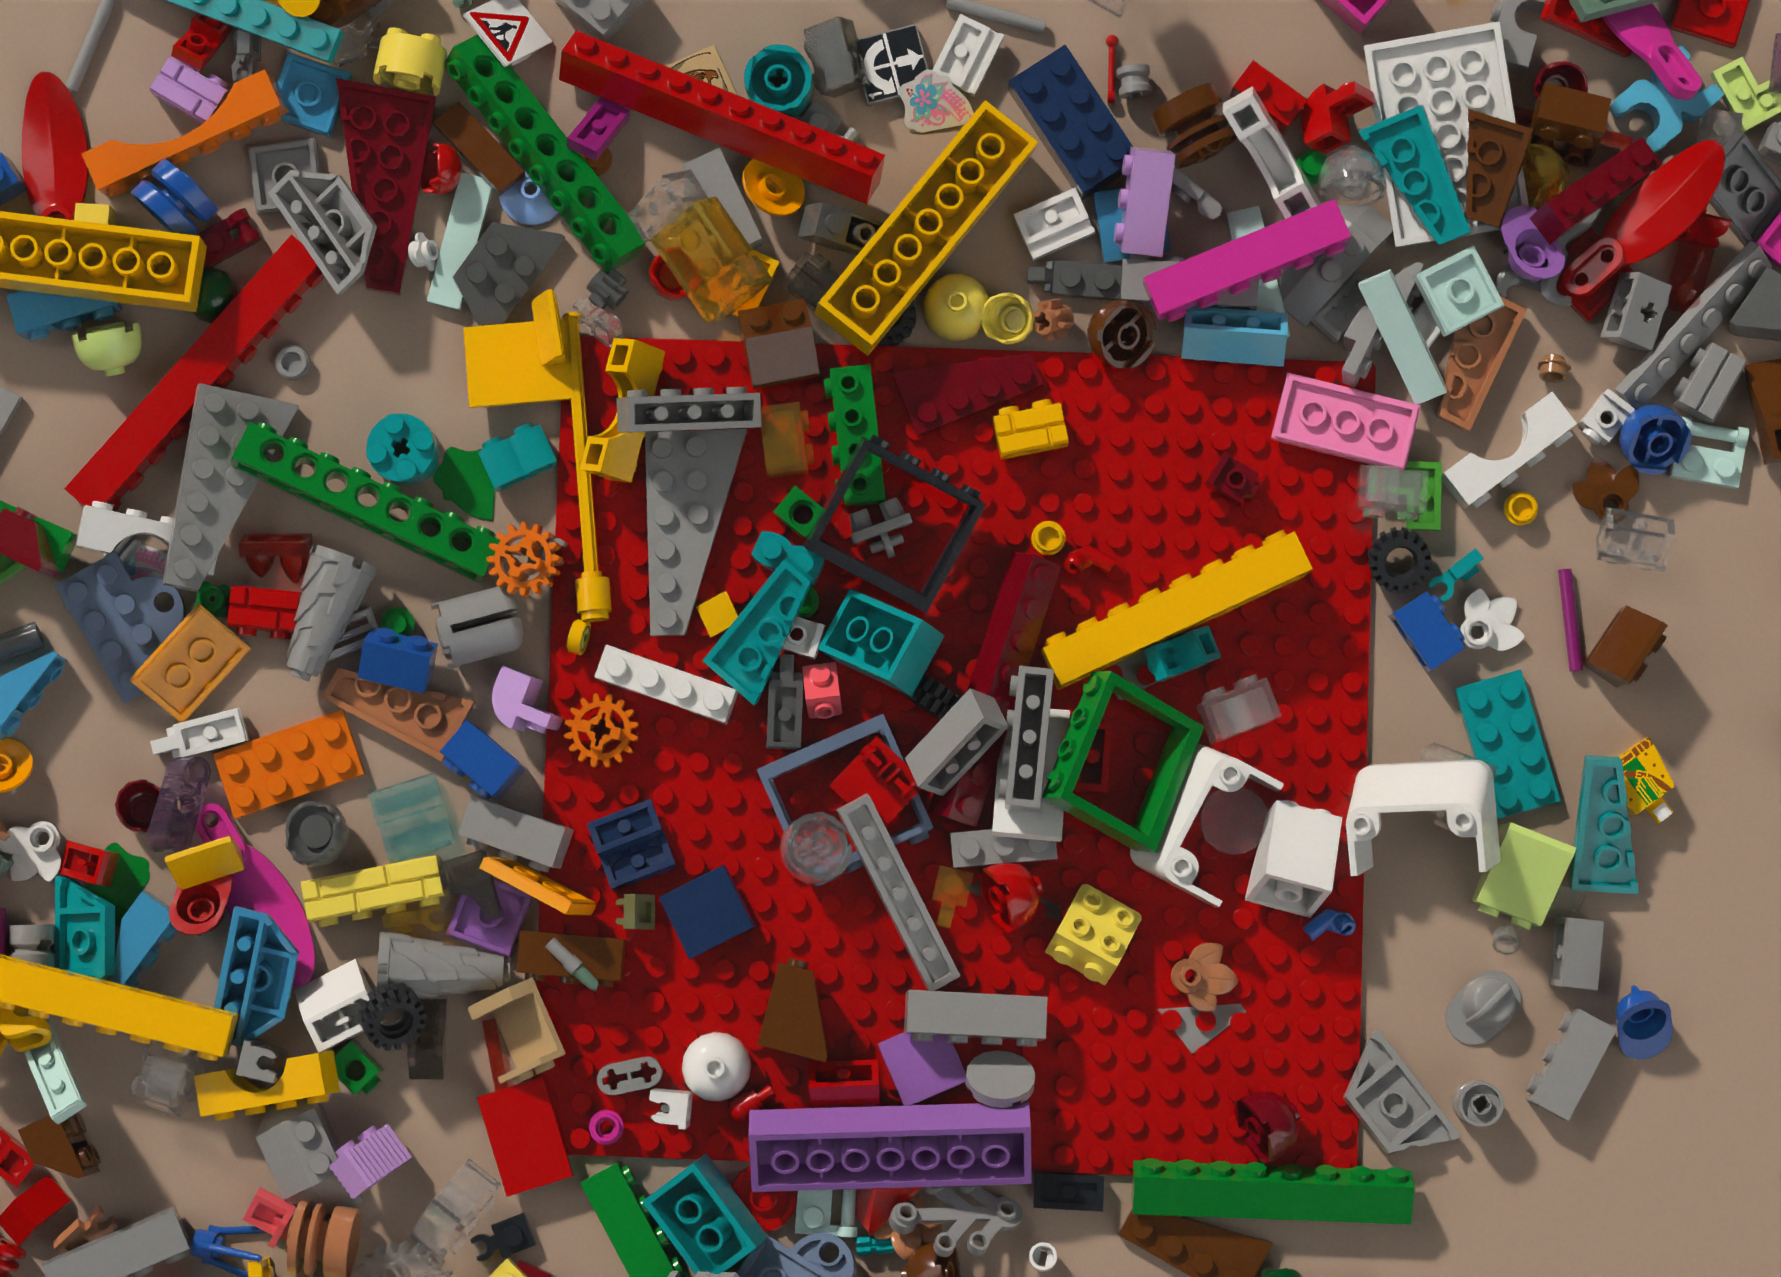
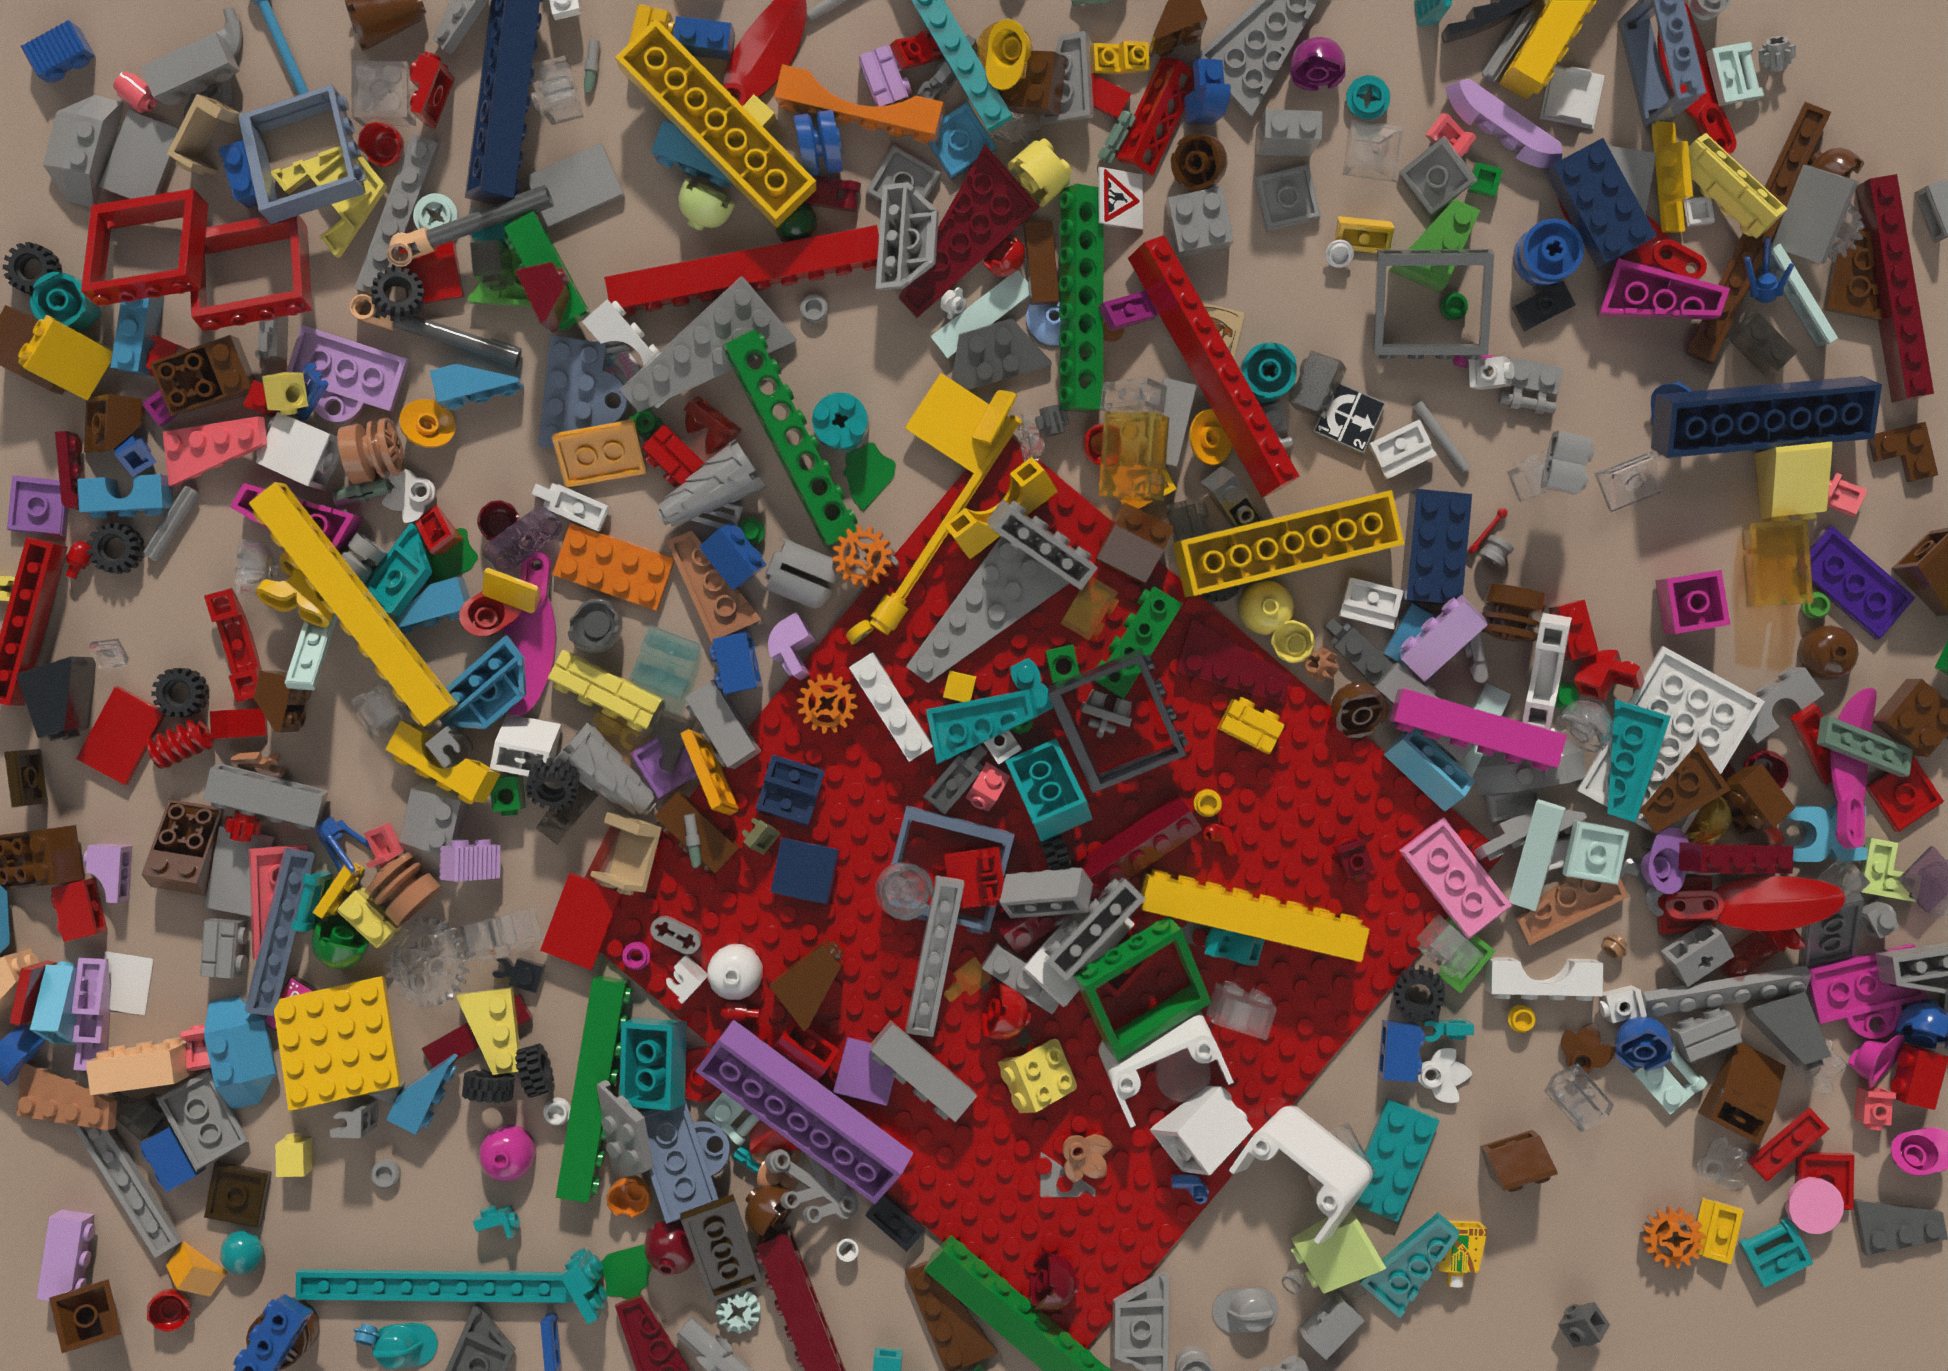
camera: 30 degrees right, 5 degrees up
teal brick [478,423,558,492] -> none
sticker [898,69,974,133] -> none
light grey tile [966,1050,1035,1108] -> none
magenta bar [1558,569,1583,672] -> none

